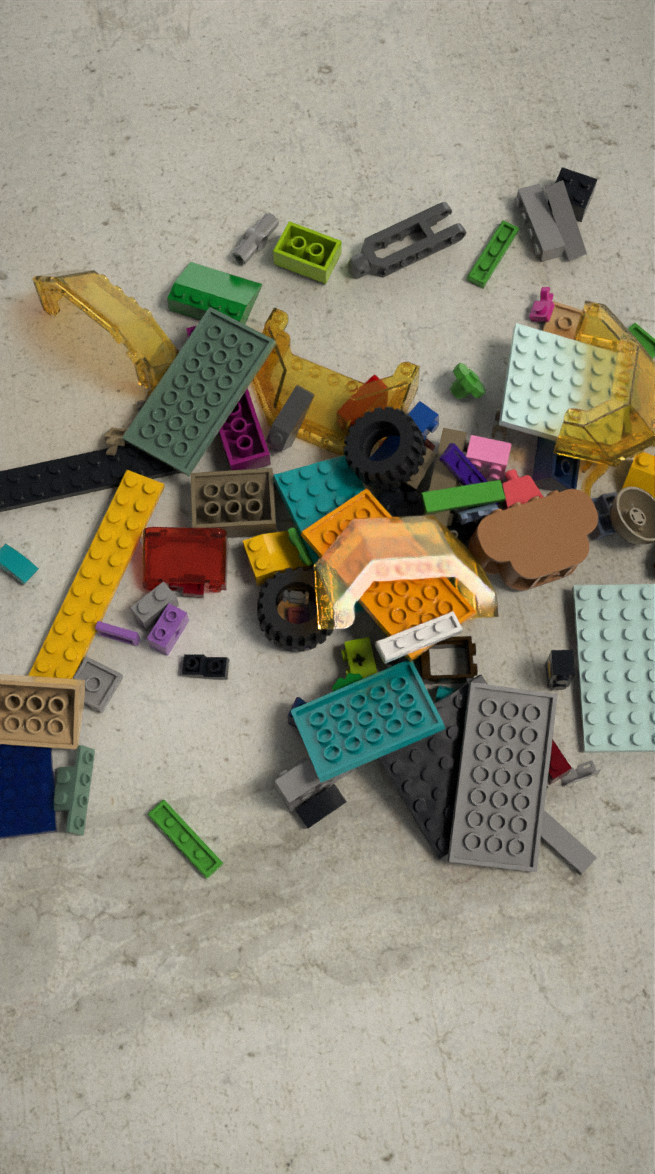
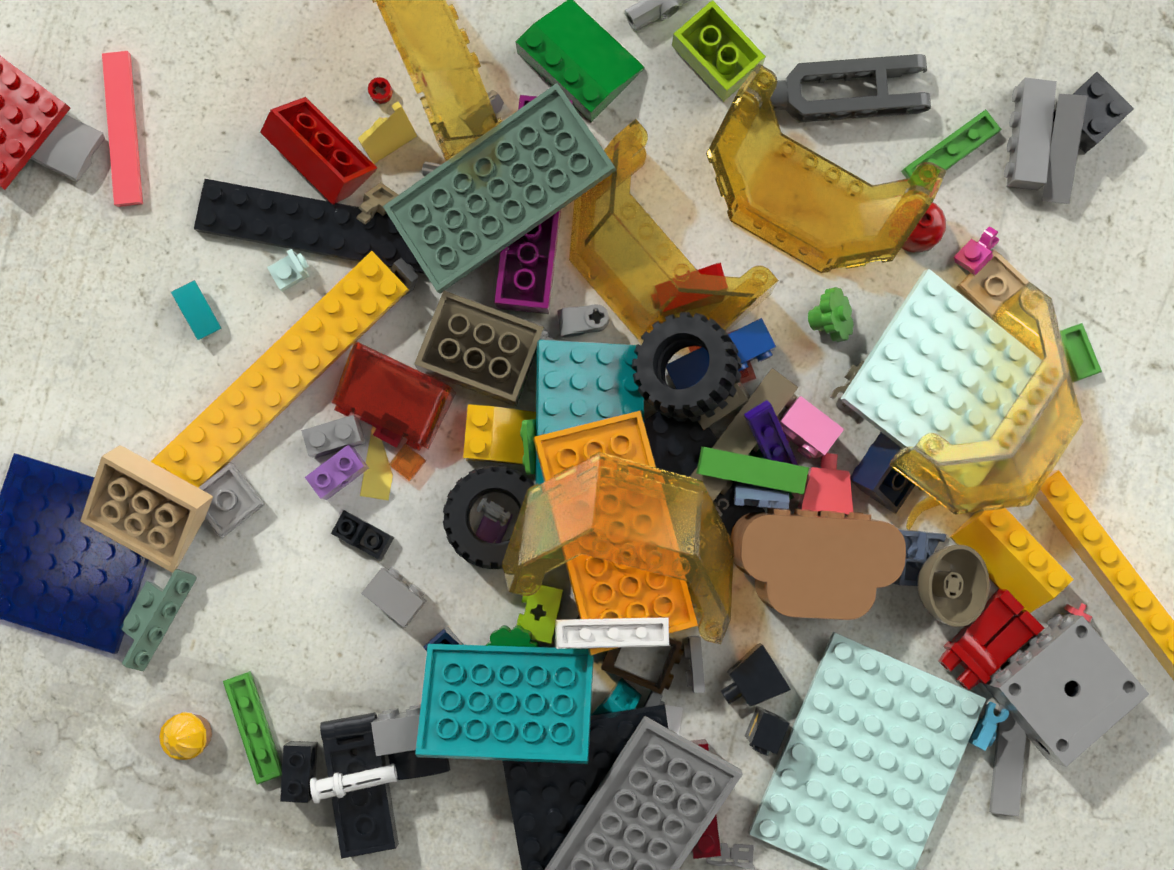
camera: 25 degrees right, 15 degrees up
medium lavender tile [95,621,141,646] -> none
dark grey slope [266,385,315,452] -> none
none -> yellow piece [159,712,212,760]
none -> red slope [260,97,377,205]
none -> light aqua bracket [267,249,309,292]
none -> black brick [280,741,318,803]
none -> white pin [310,764,398,804]
none -> black hinge [320,712,399,859]
none -> light yellow slope [358,101,417,164]
none -> light yellow sticker [360,426,393,500]
none -> light grey brick [361,567,427,627]
none -> red bush [368,77,393,104]
none -> clear orange tile [389,444,427,481]
none -> dark grey plate [391,258,419,295]
none -> light grey piece [557,304,609,337]
none -> light grey plate [684,636,705,693]
none -> clear yellow windscreen [706,64,947,273]
none -> black torso [721,643,791,707]
none -> red cylinder [891,199,946,253]

